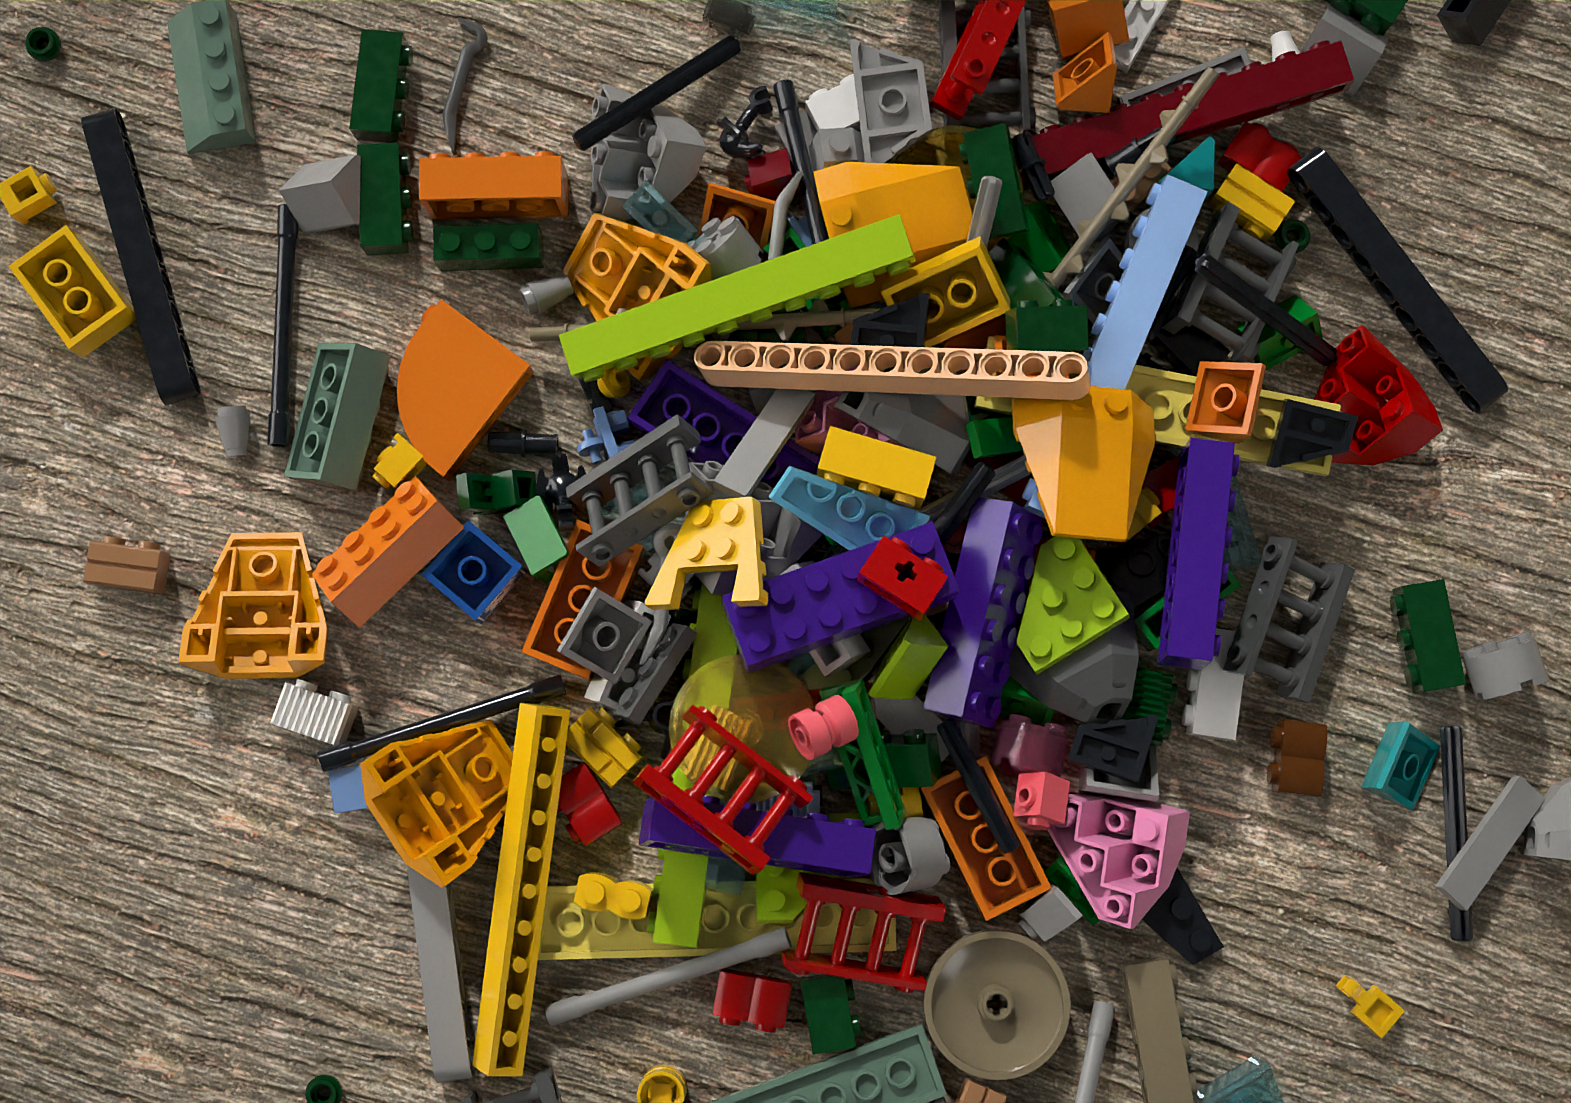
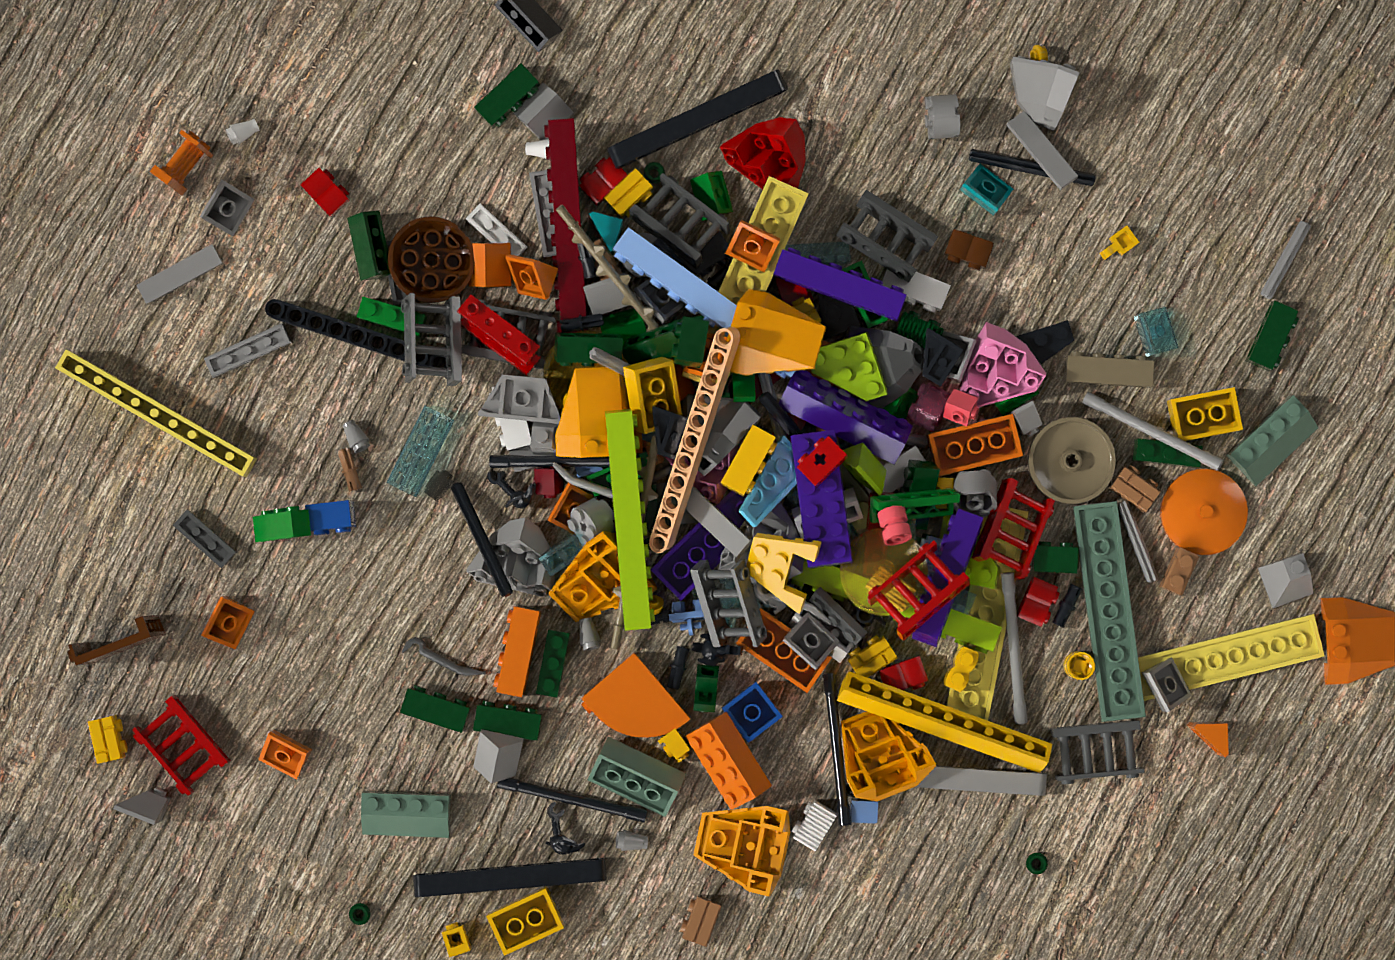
camera: 80 degrees left, 5 degrees up
panel [503,496,569,583] -> none
black axle [937,718,1020,854] -> none
black axle [1194,254,1338,366] -> none
black wing [1266,399,1358,468] -> none
dark green brick [1390,579,1466,693] -> none
none -> black piece [545,802,585,855]
none -> black pin [1052,583,1083,628]

